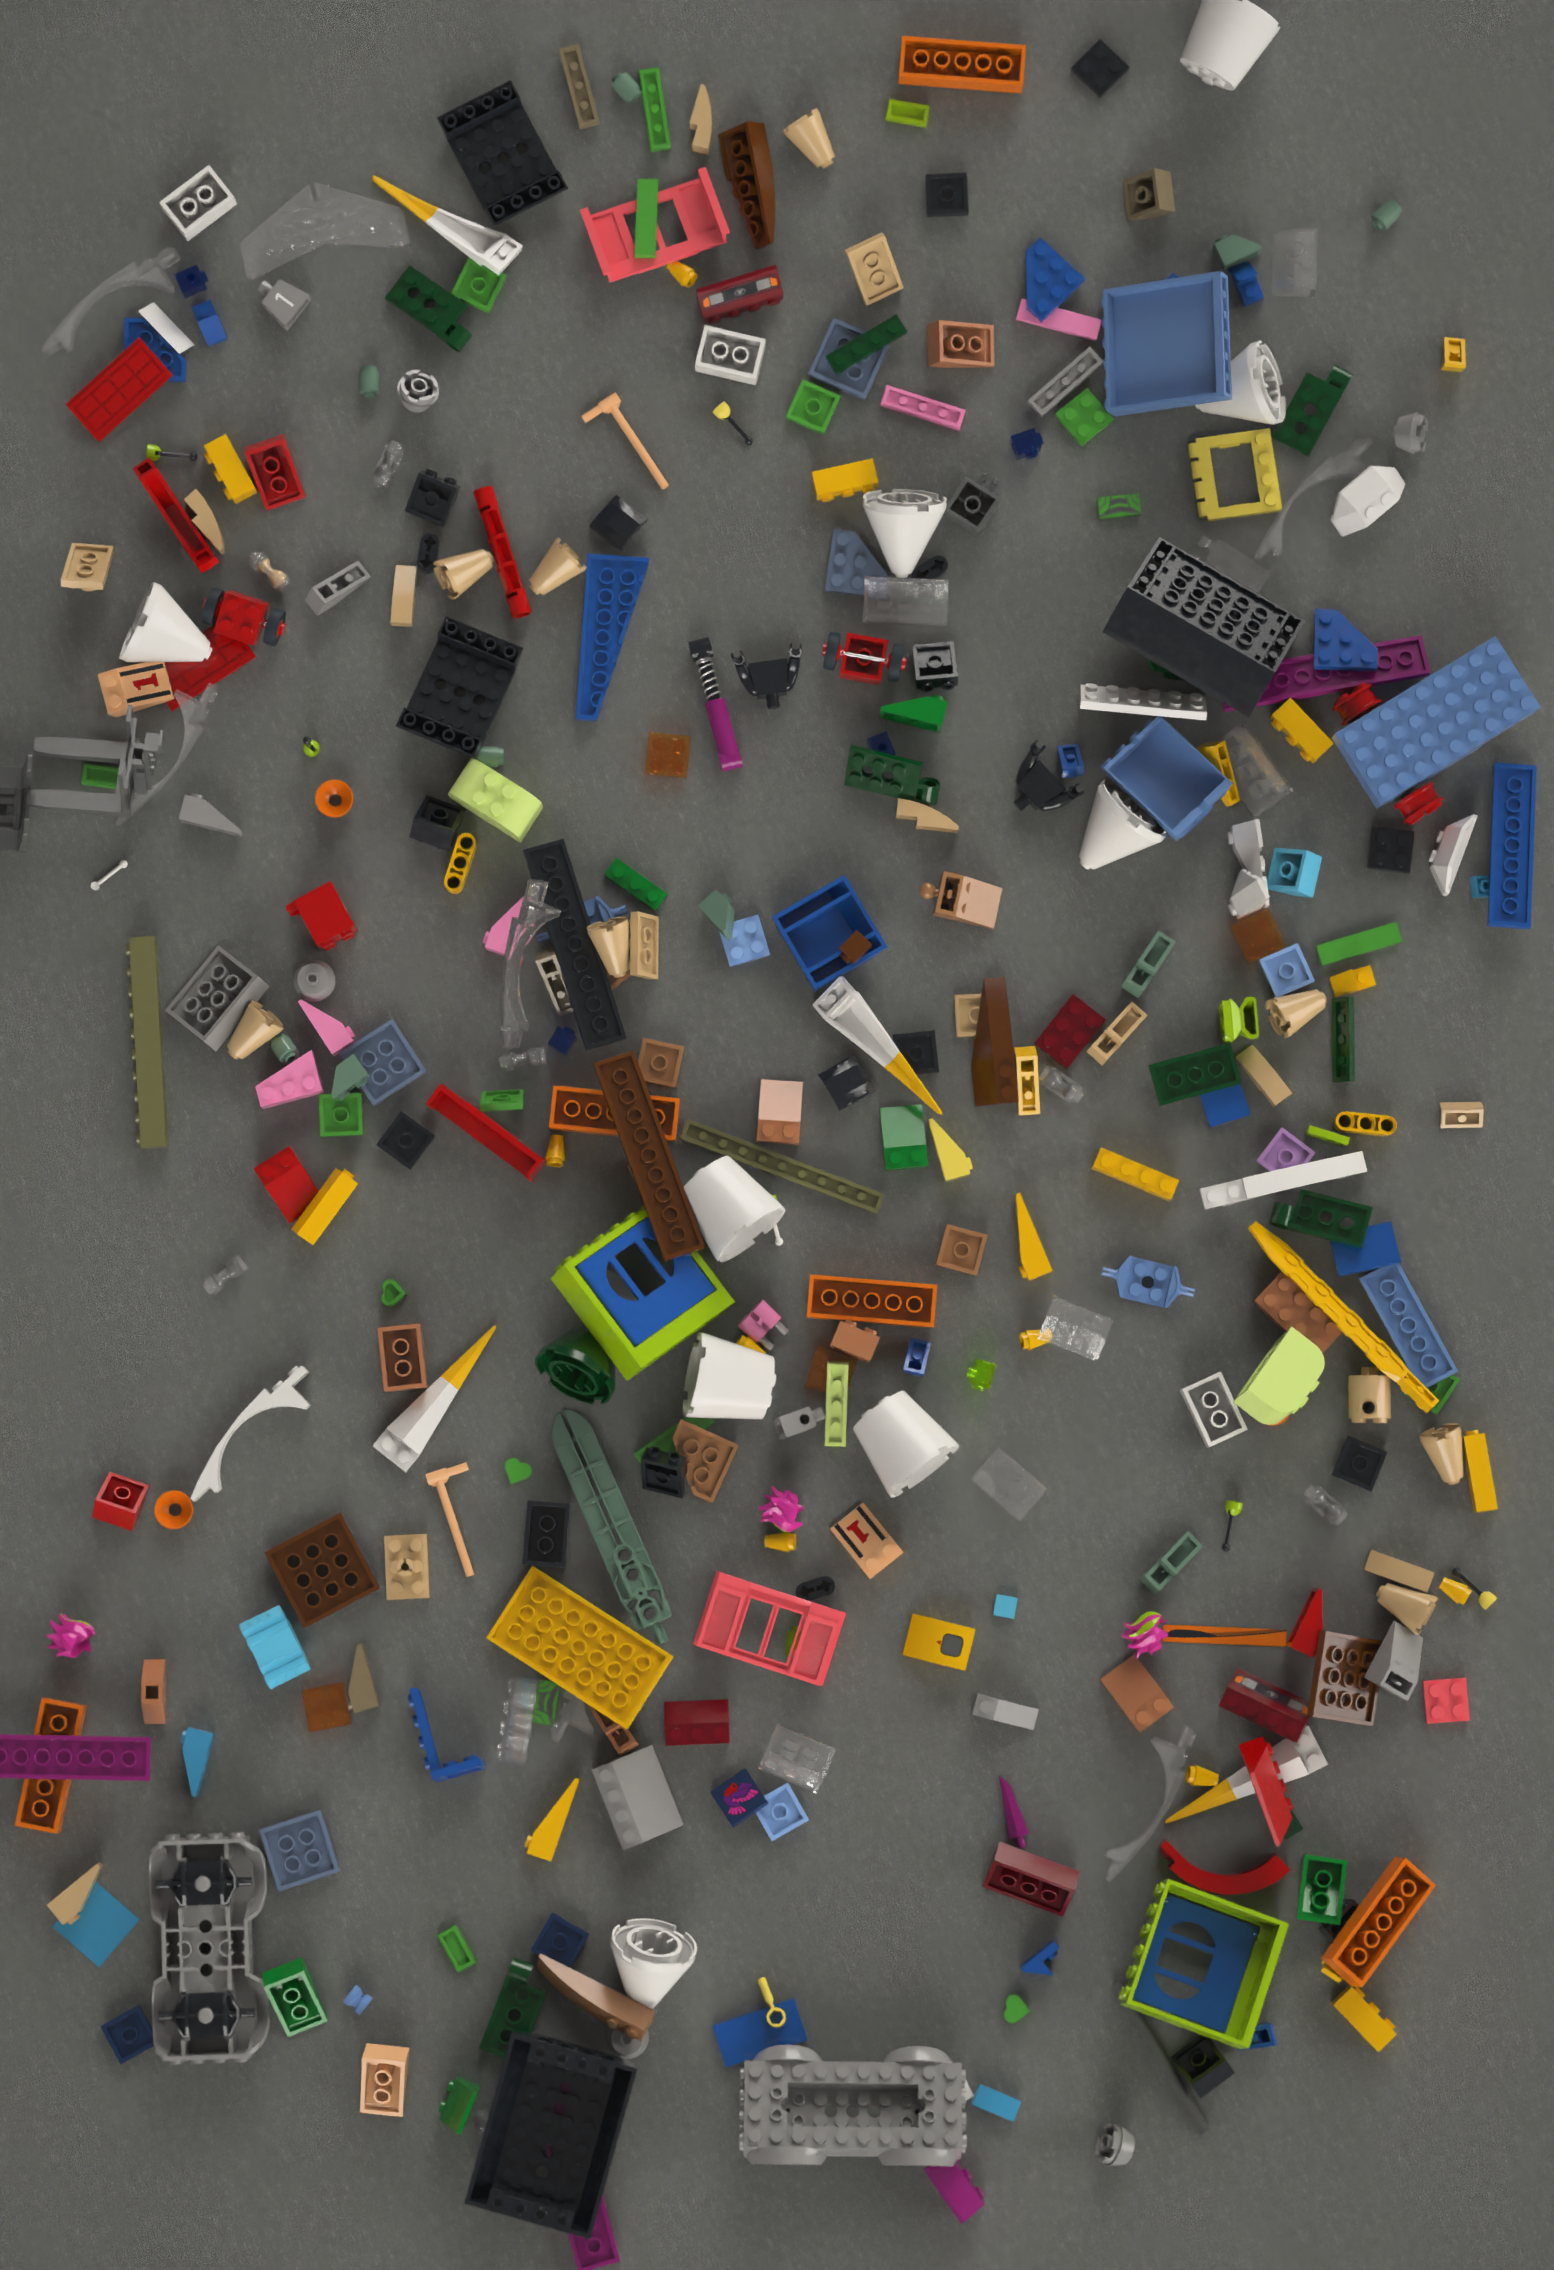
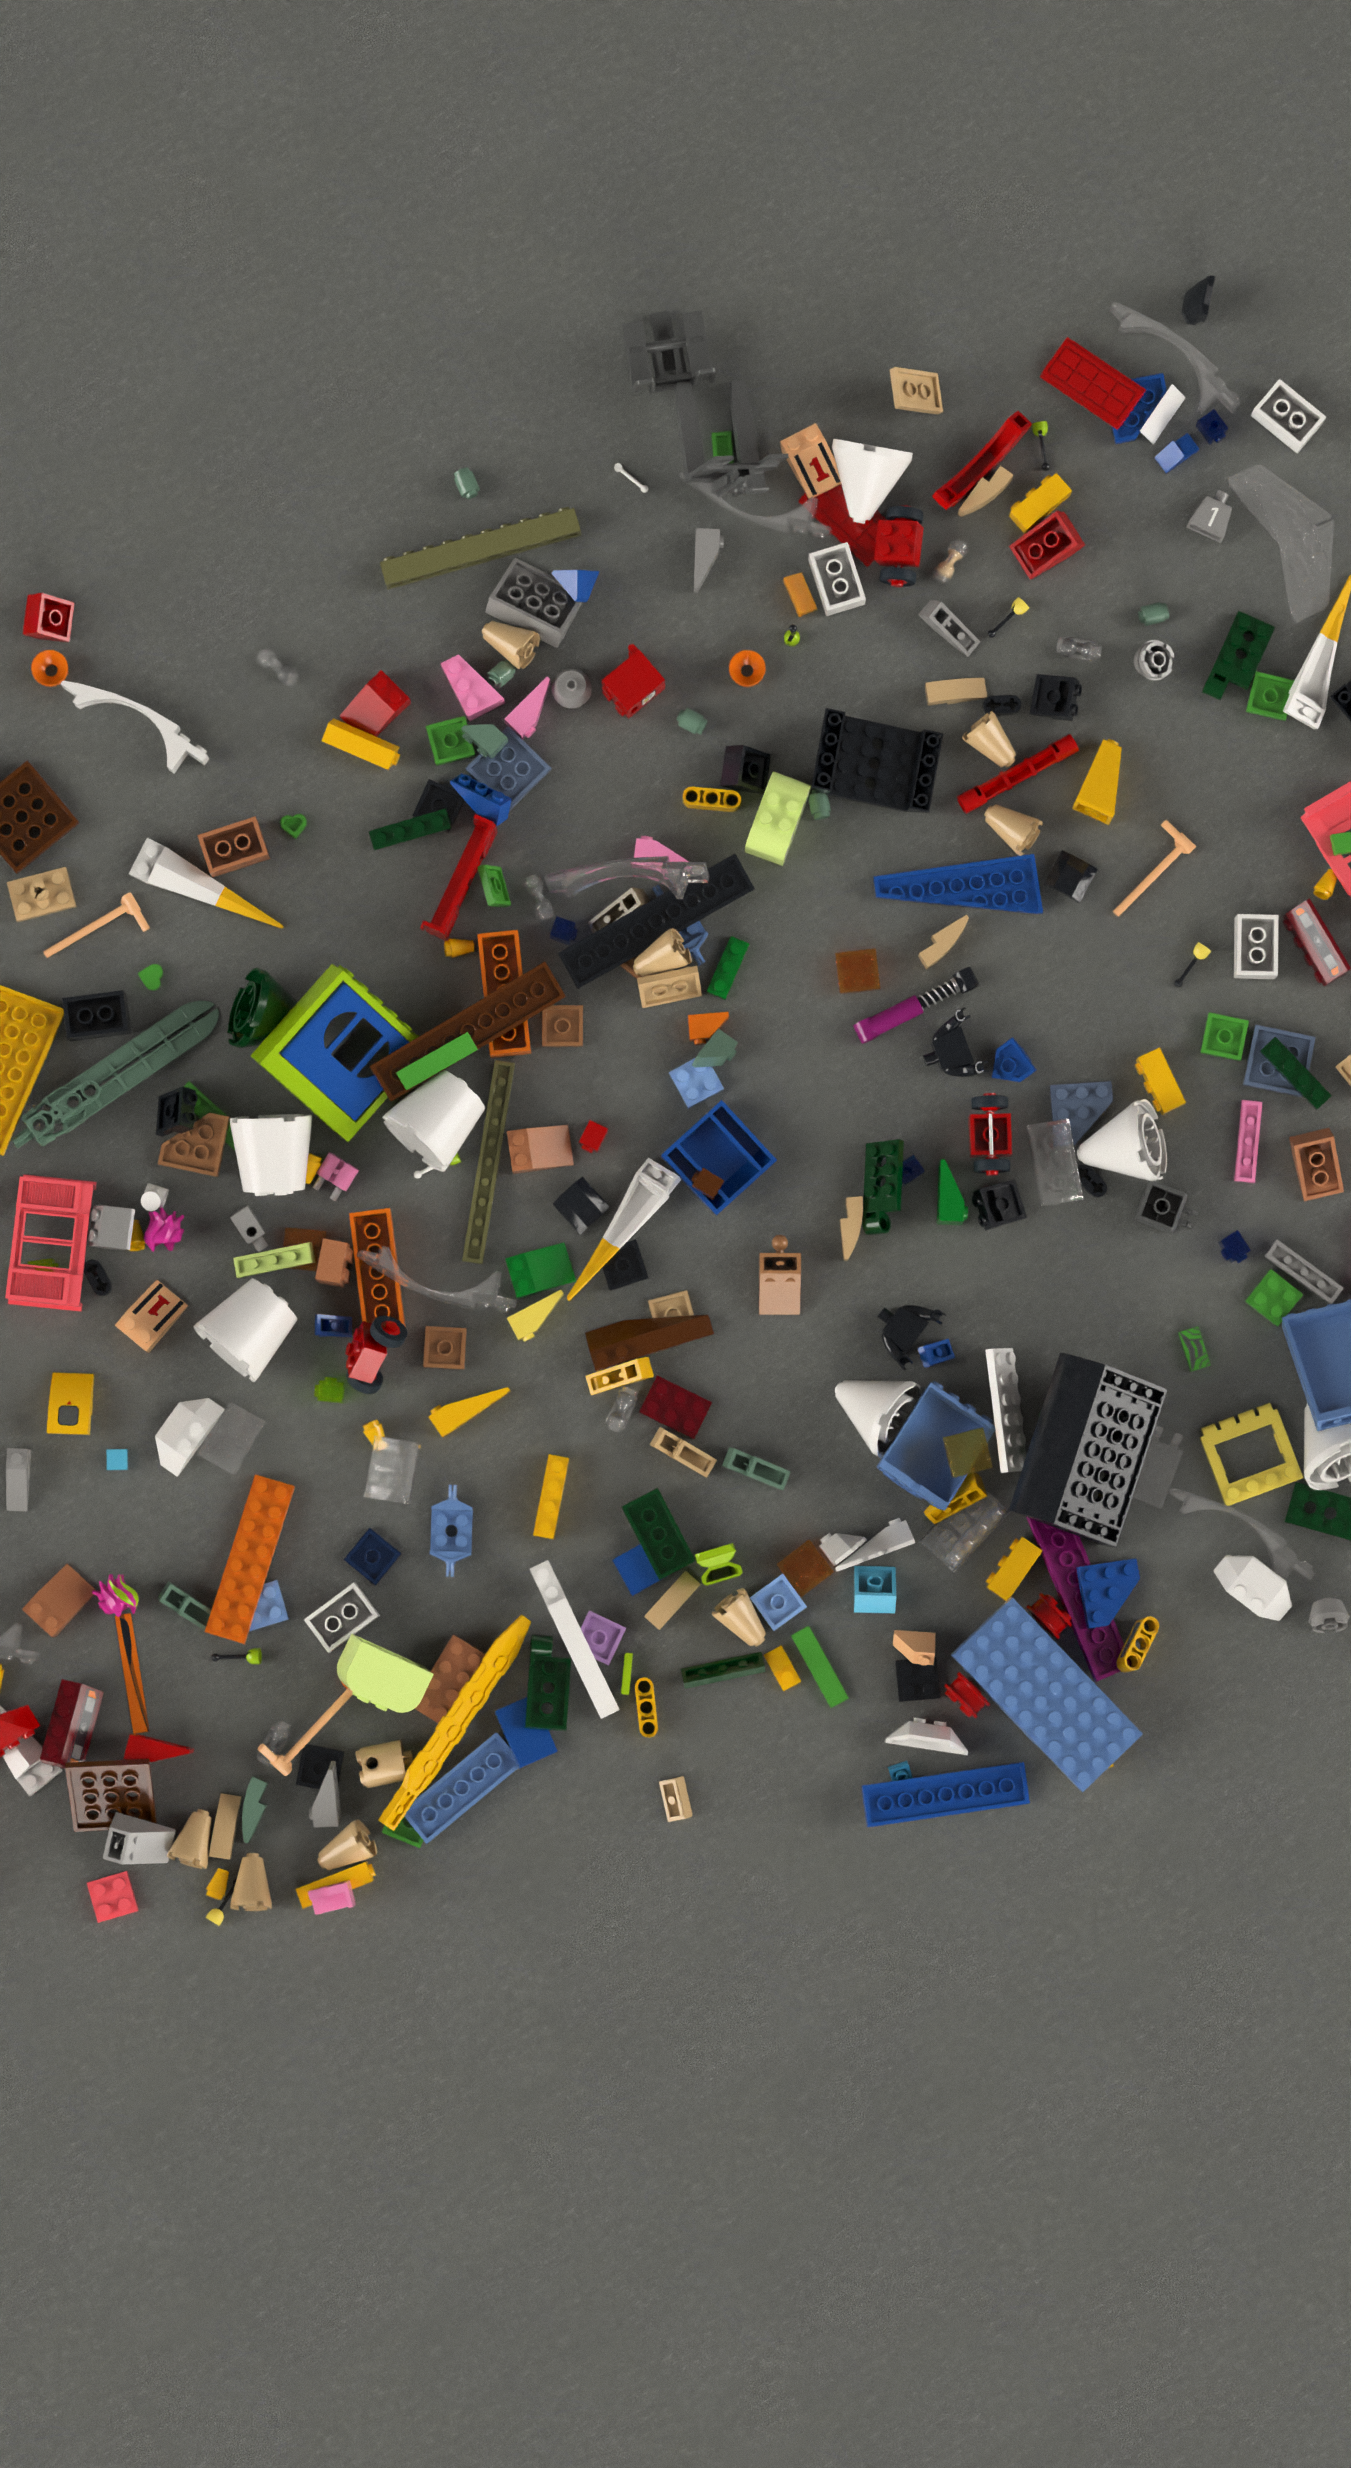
camera: 80 degrees right, 0 degrees up
none -> light grey slope [88,1206,135,1250]
none -> white piece [141,1183,169,1211]
none -> white wedge [155,1398,225,1477]
none -> orange plate [205,1474,295,1644]
none -> tan cone [230,1853,272,1911]
none -> sand green slope [242,1776,269,1844]
none -> light blue plate [249,1580,289,1631]
none -> light nougat bar [258,1688,353,1776]
none -> bright pink panel [308,1880,356,1915]
none -> light grey slope [309,1761,341,1828]
none -> dark blue tile [343,1528,401,1586]
none -> brick [345,1316,407,1394]
none -> clear slope [357,1246,517,1313]
none -> dark green plate [368,808,452,851]
none -> bright green tile [396,1032,478,1090]
none -> blue slope [450,773,512,826]
none -> sand green brick [454,467,480,499]
none -> blue slope [551,570,600,602]
none -> red brick [579,1120,608,1154]
none -> sand green brick [676,708,708,735]
none -> orange slope [688,1012,729,1045]
none -> light orange slope [783,572,817,617]
none -> white brick [808,542,866,616]
none -> light nougat slope [893,1630,936,1665]
none -> tan slope [918,915,969,970]
none -> clear yellow tile [942,1427,993,1478]
none -> hinge [988,597,1029,638]
none -> blue plate [992,1037,1037,1082]
none -> yellow slope [1072,739,1122,825]
none -> yellow beam [1116,1616,1159,1673]
none -> black slope [1181,275,1216,325]

